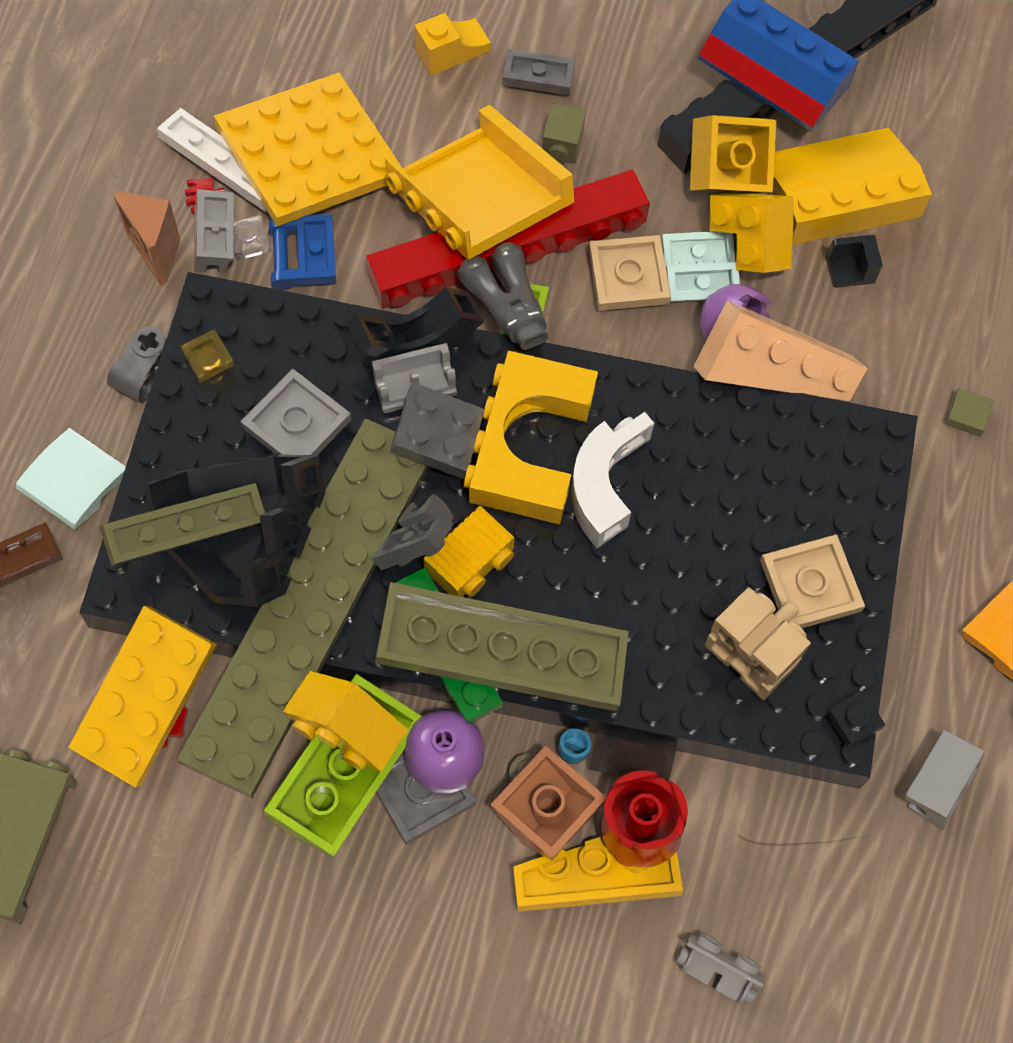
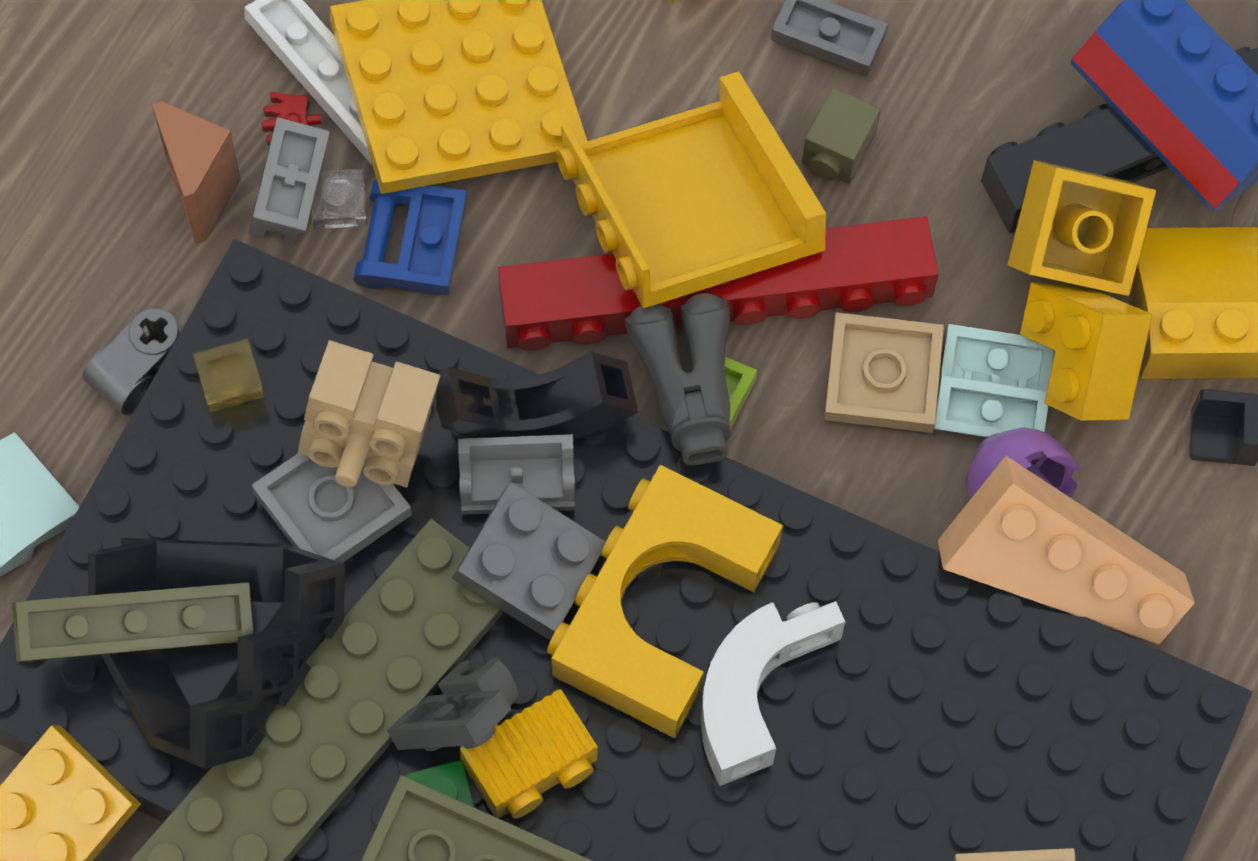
camera: 15 degrees right, 0 degrees up
none -> tan brick [297,340,440,488]

